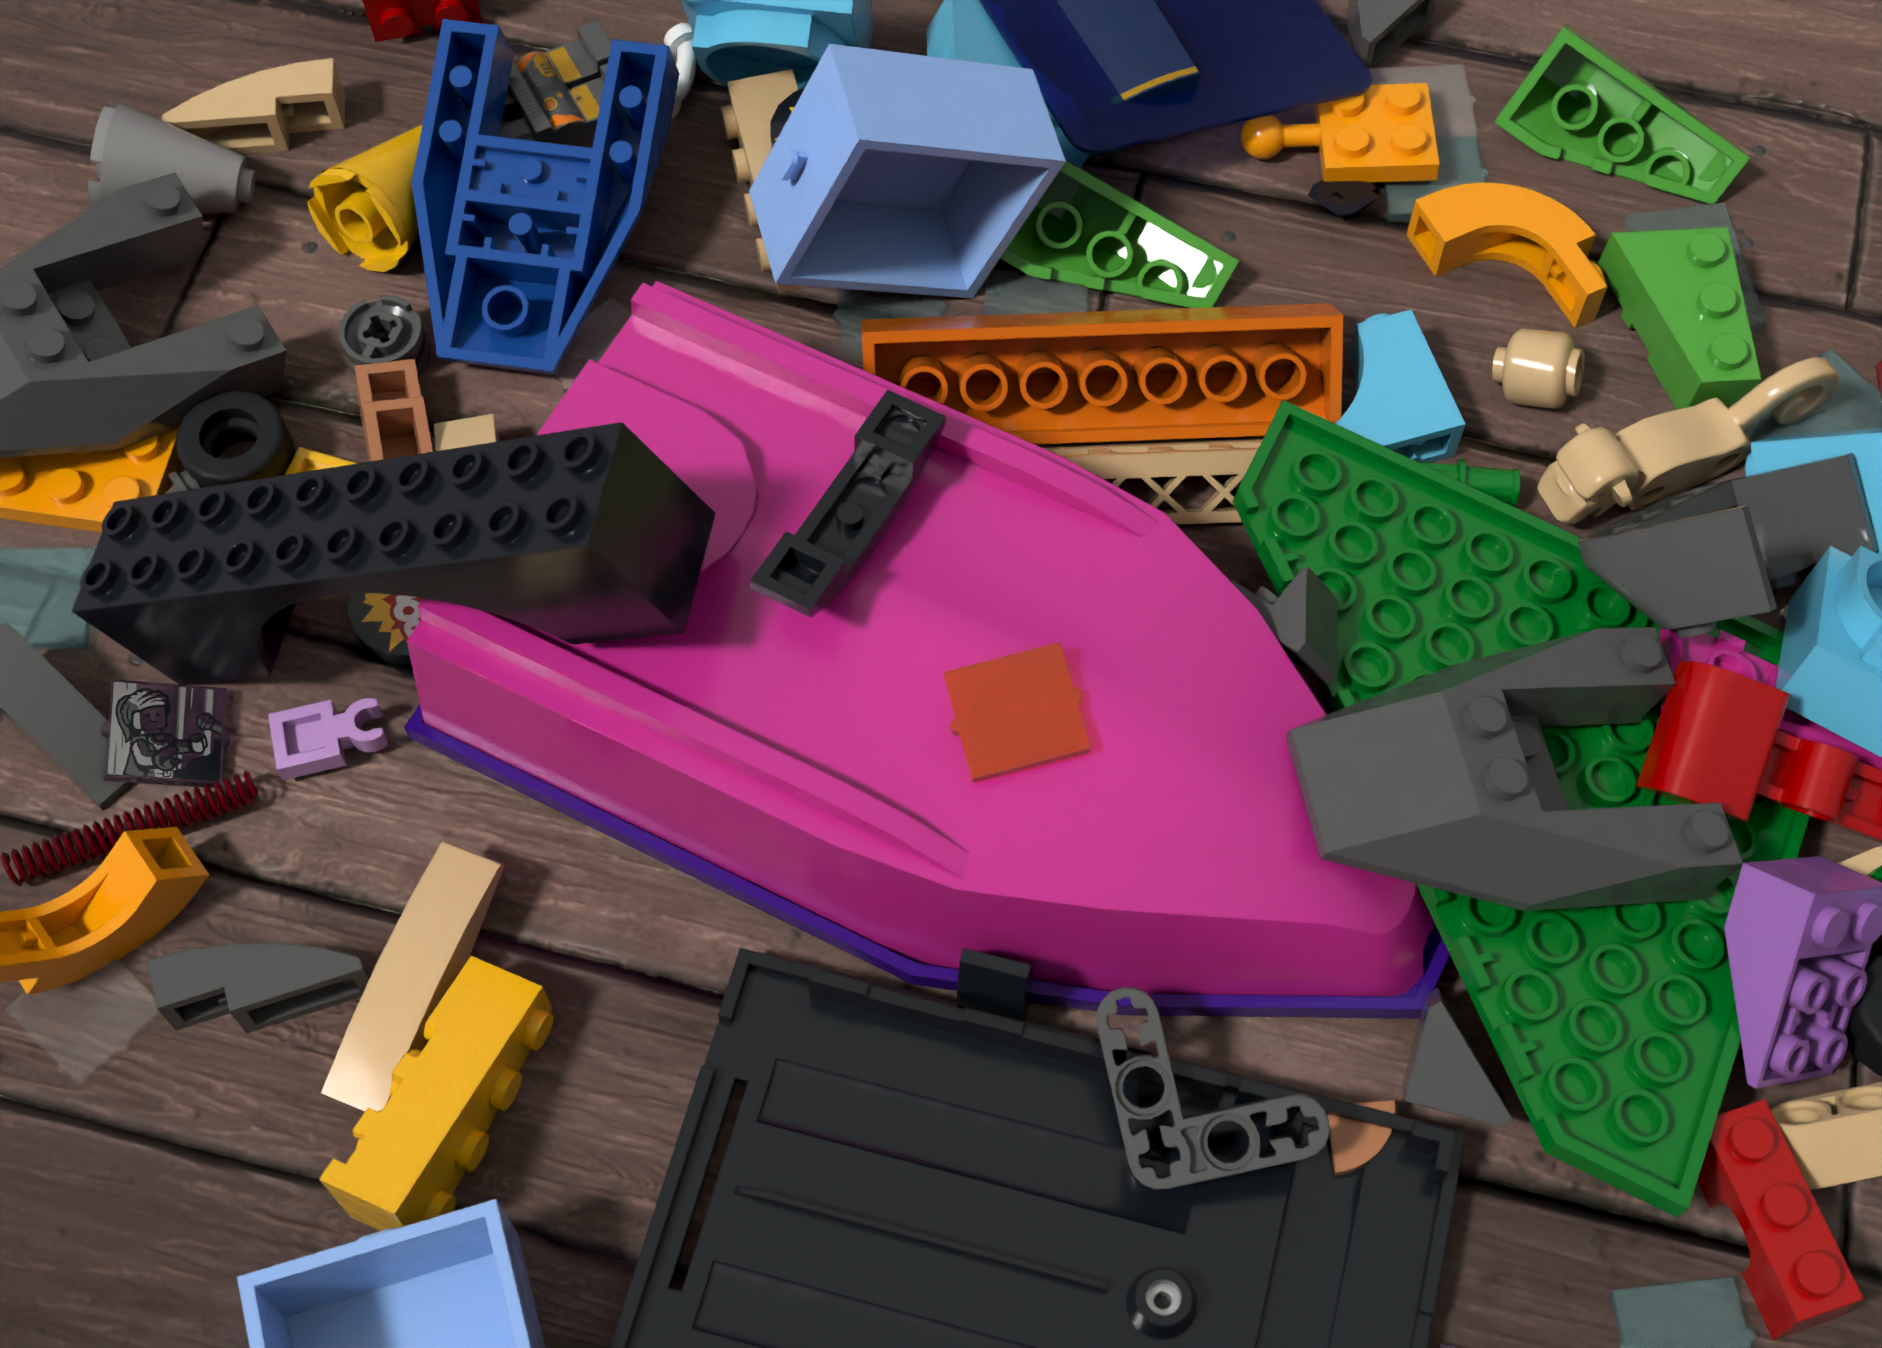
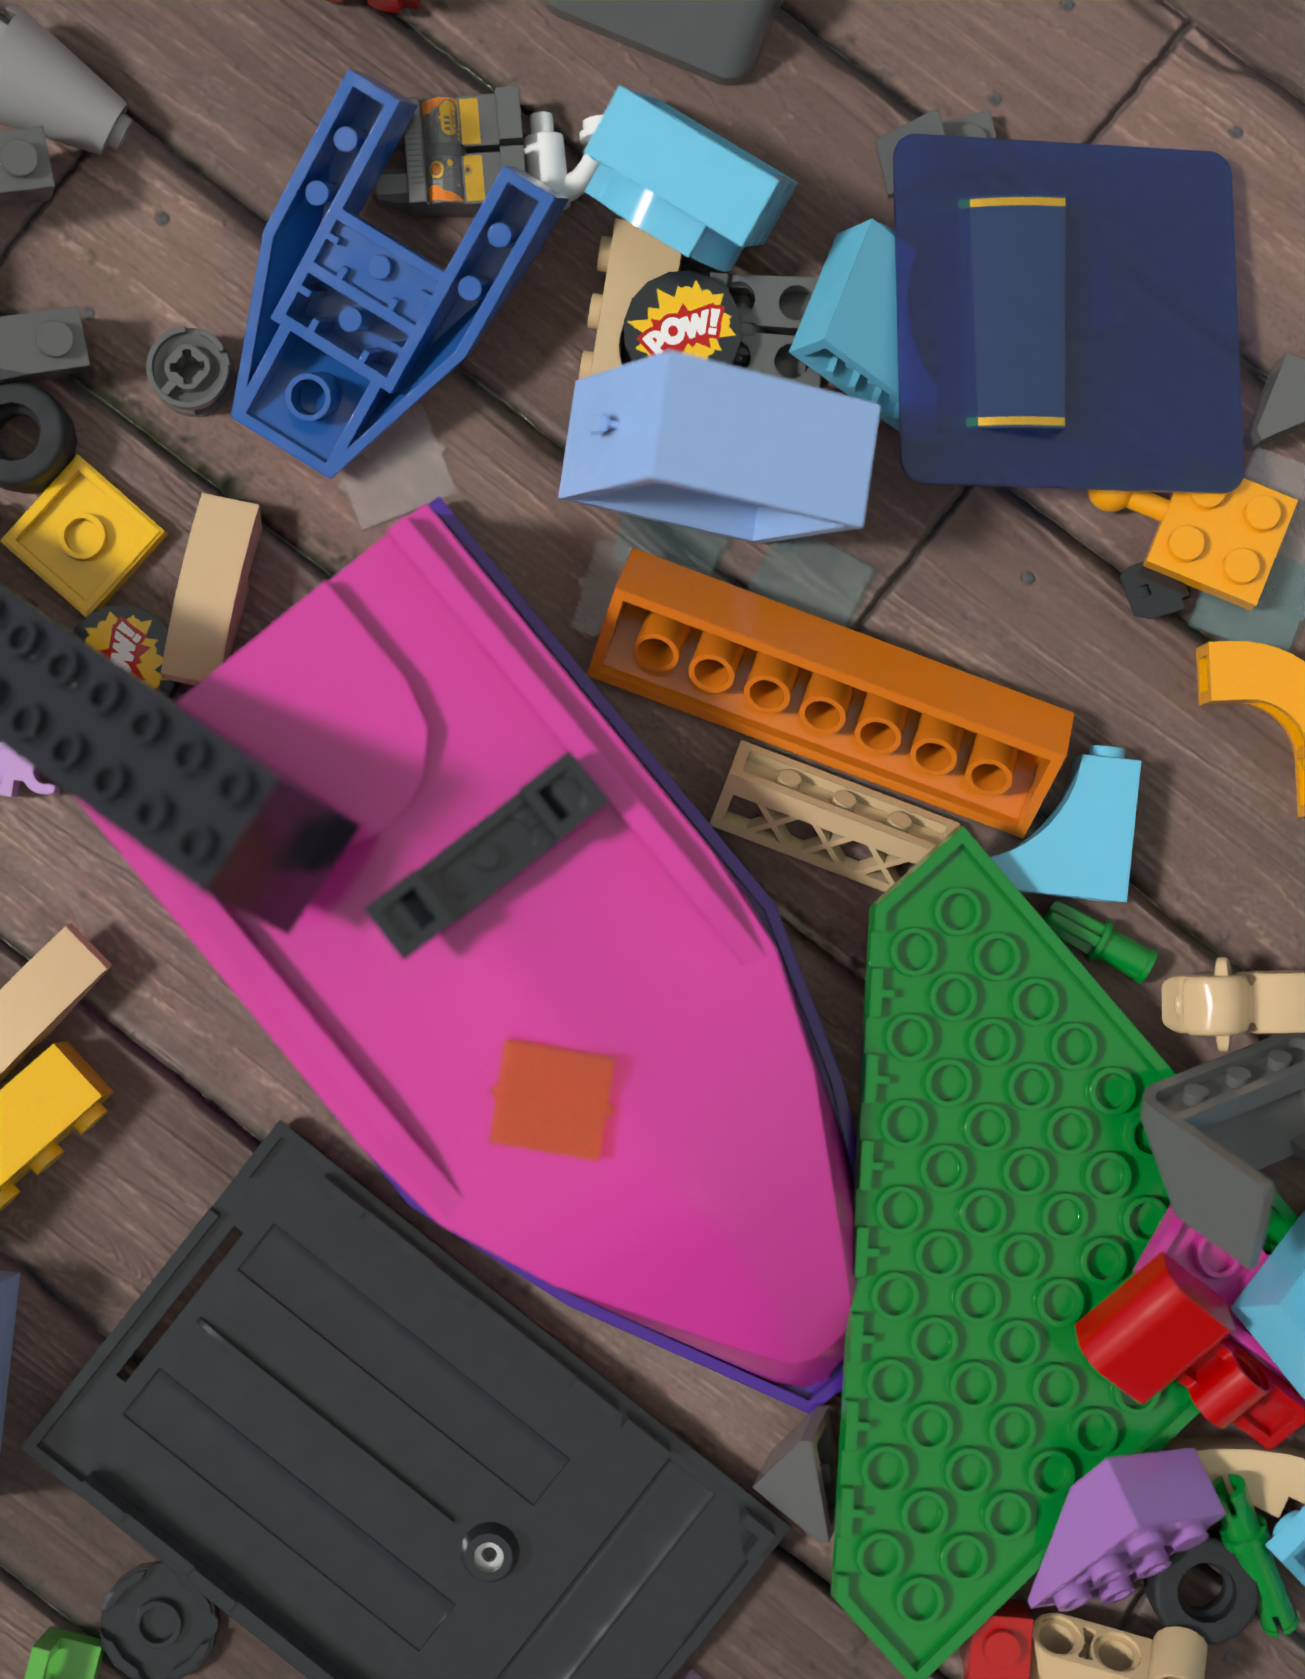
camera: 20 degrees right, 25 degrees up
tan slope [162,58,345,155] -> none
yellow cone [308,125,422,272] -> none
nougat slope [354,359,433,462] -> none
black slope [957,948,1034,1022] -> none
bright green wedge [1000,159,1239,308] -> none
dark grey beam [1096,987,1330,1189] -> none
dark grey slope [1231,567,1338,685] -> none
dark grey wedge [1286,627,1743,911] -> none
nougat tile [1327,1100,1395,1176] -> none
tan head [1492,328,1585,409] -> none

